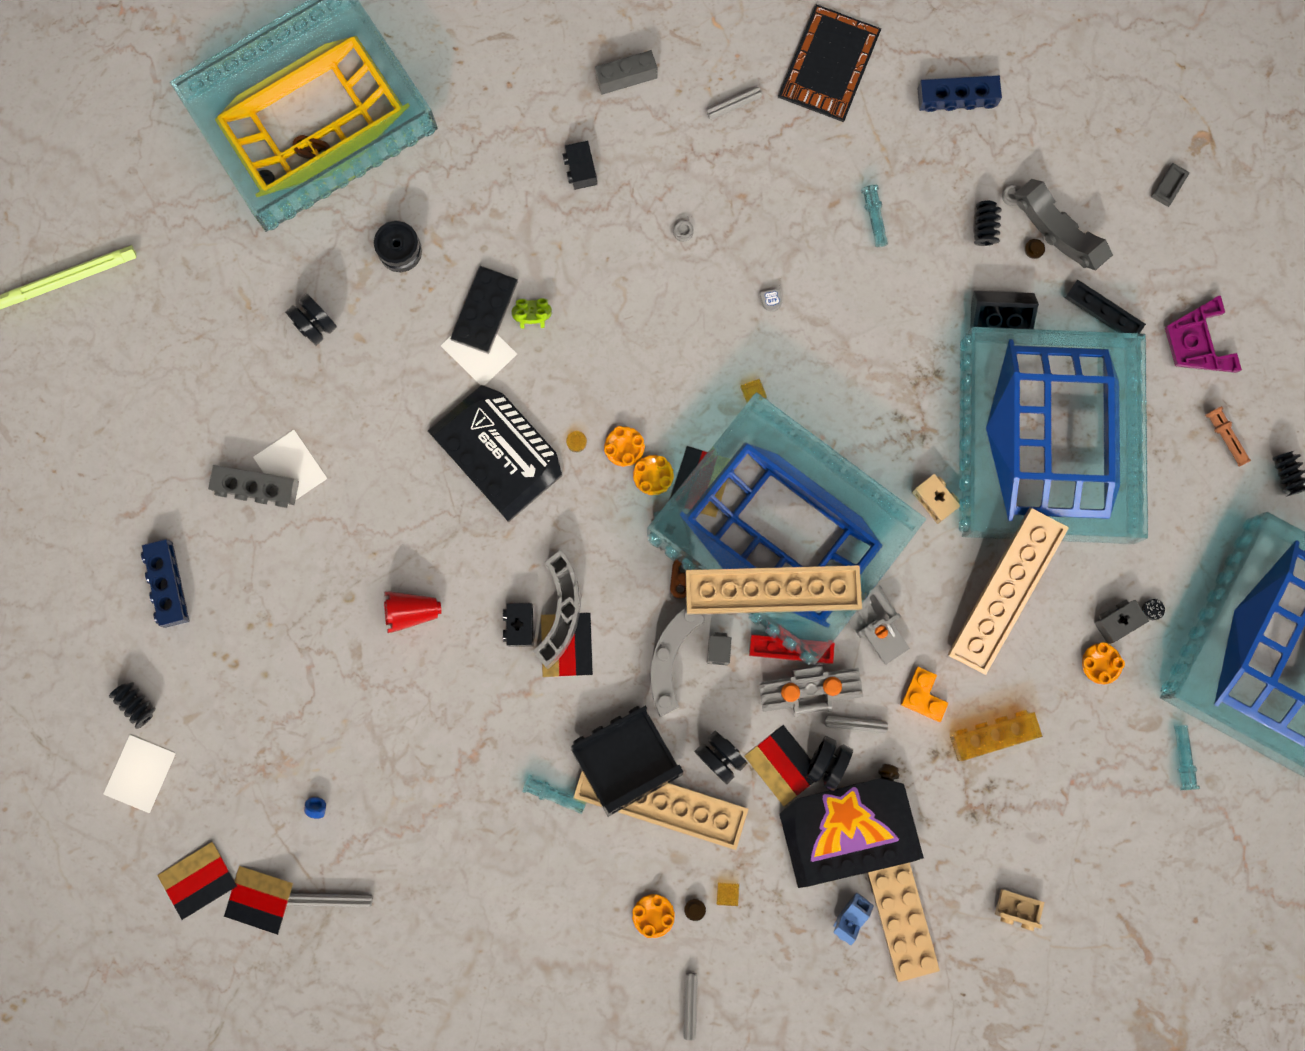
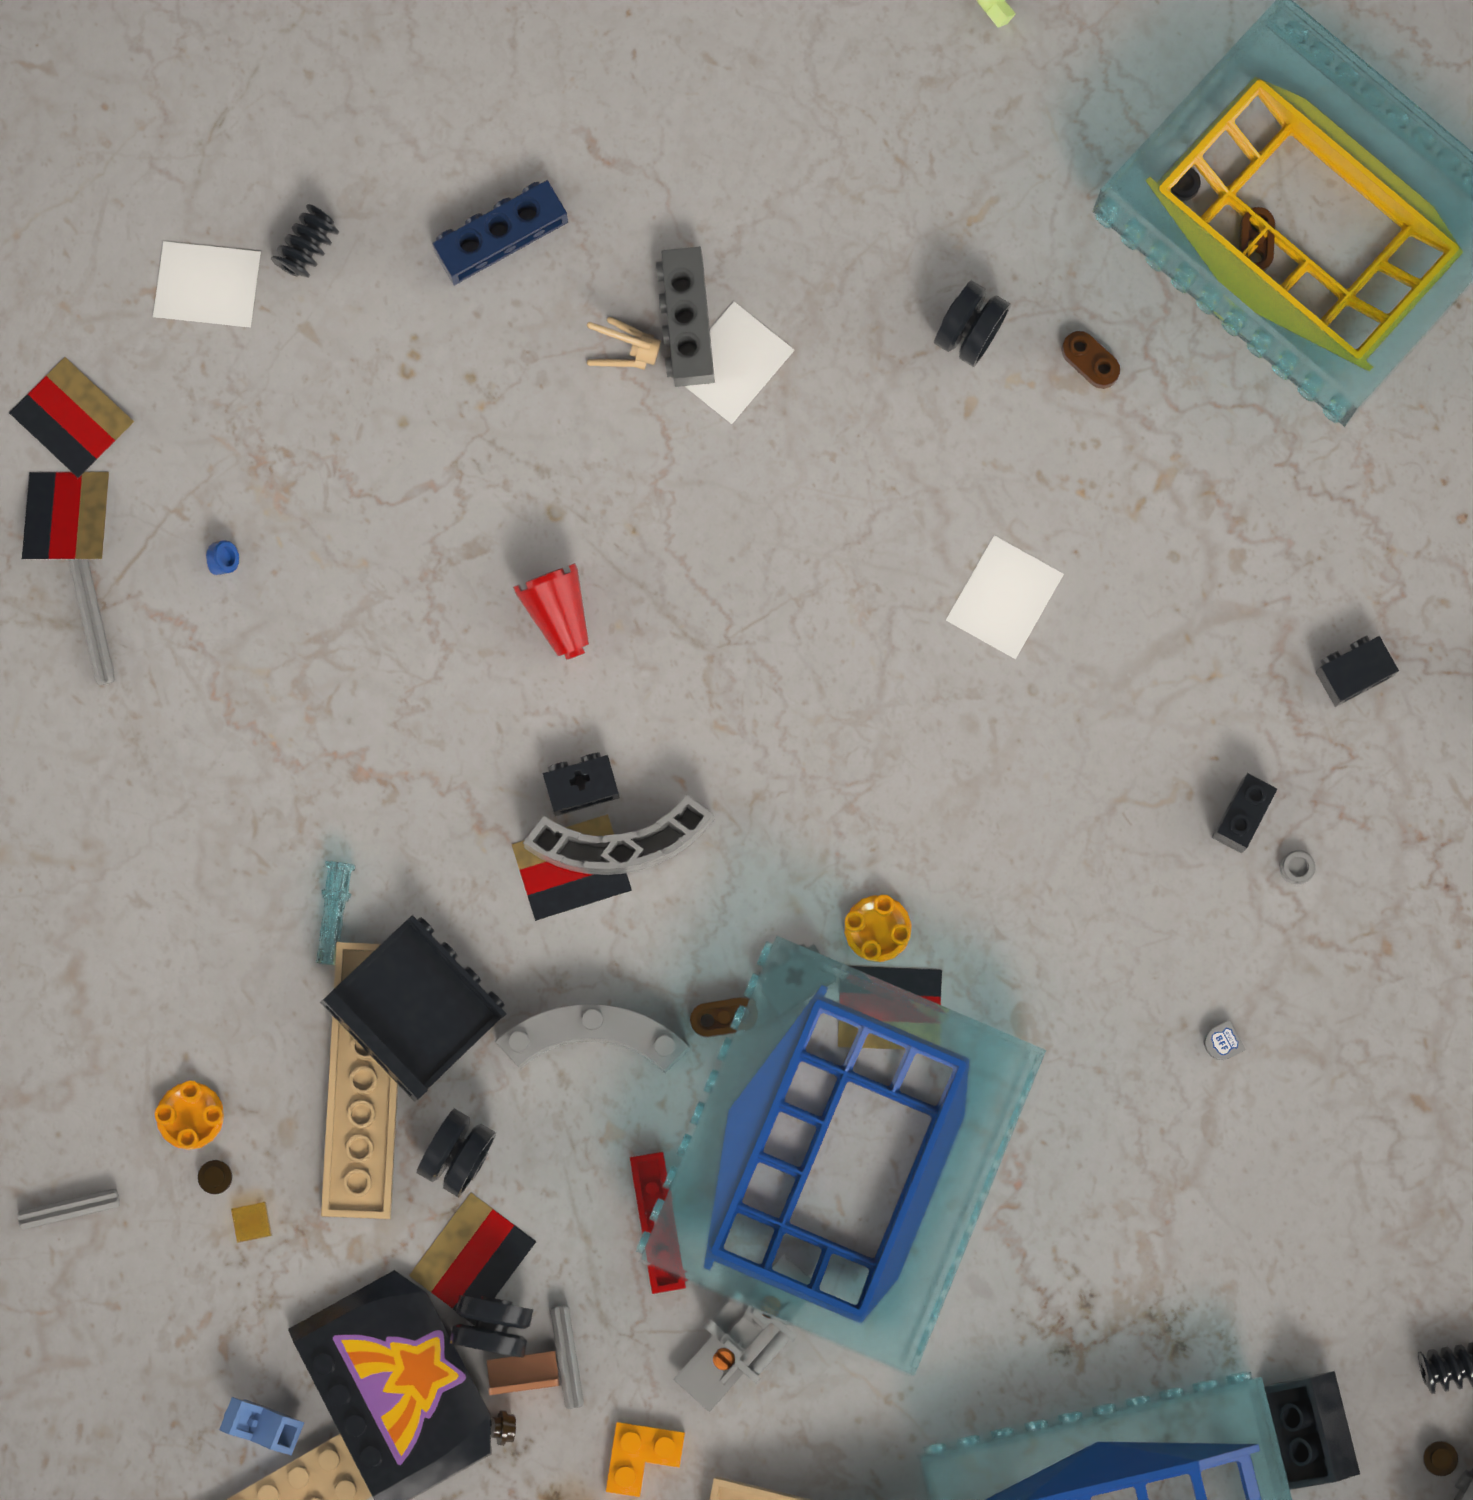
camera: 75 degrees right, 0 degrees up
black wheel [373,221,422,273] -> none
black slope [428,385,562,523] -> none
black plate [450,266,518,354] -> none
lime plate [511,298,552,329] -> none
clear yellow tile [566,431,587,453] -> none
light orange dish [604,426,645,467] -> none
tan plate [686,565,862,615] -> none
dark grey brick [707,632,732,666] -> none
clear yellow tile [740,378,767,405] -> none
light grey piece [758,665,863,717] -> none
clear light blue pin [861,185,888,247] -> none
tan brick [912,474,960,524] -> none
none -> nougat panel [487,1351,560,1395]
none -> tan plant [586,317,661,370]
none -> reddish brown plate [1062,331,1120,389]
none -> black brick [1212,773,1278,853]

